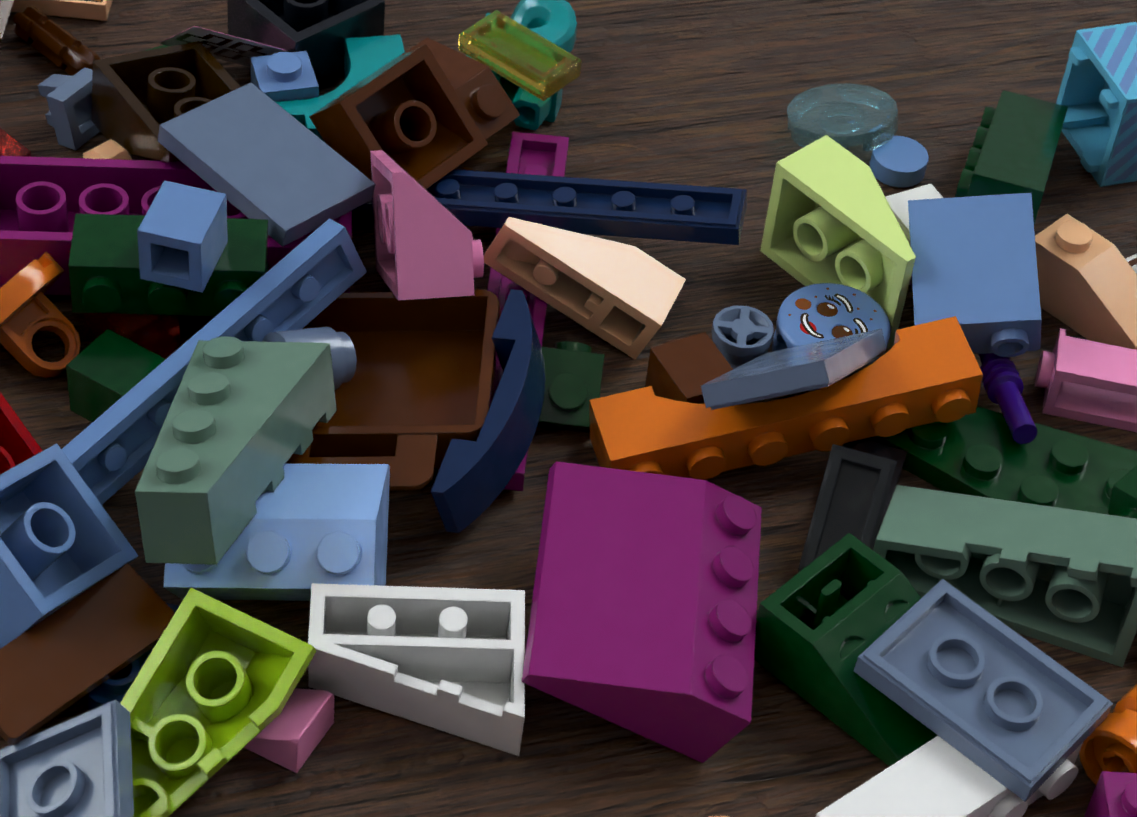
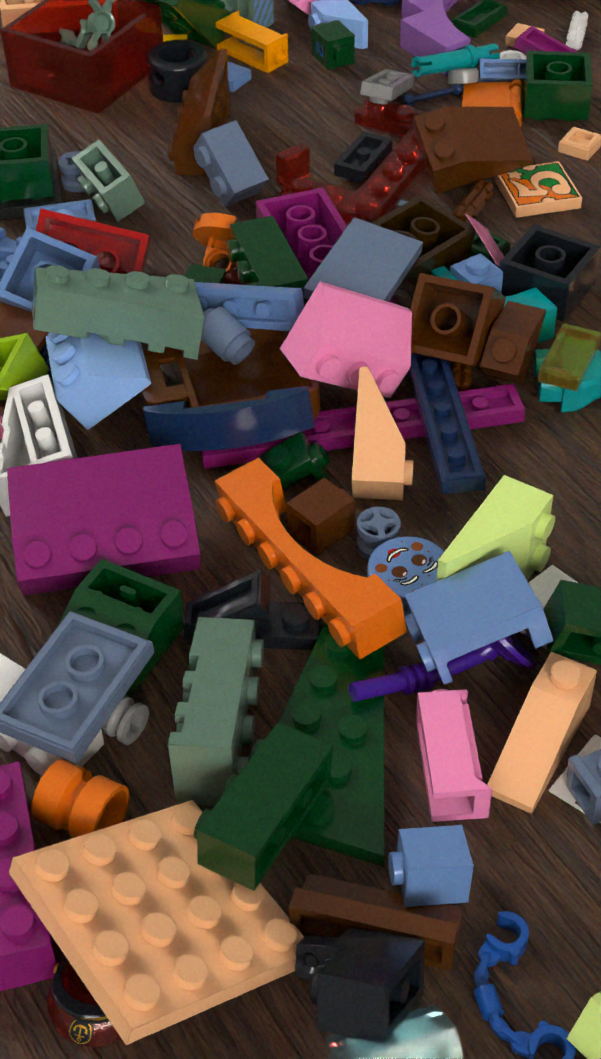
camera: 80 degrees right, 0 degrees up
medium blue brick [137,180,228,293] -> none
sand blue tile [701,329,887,410] -> none

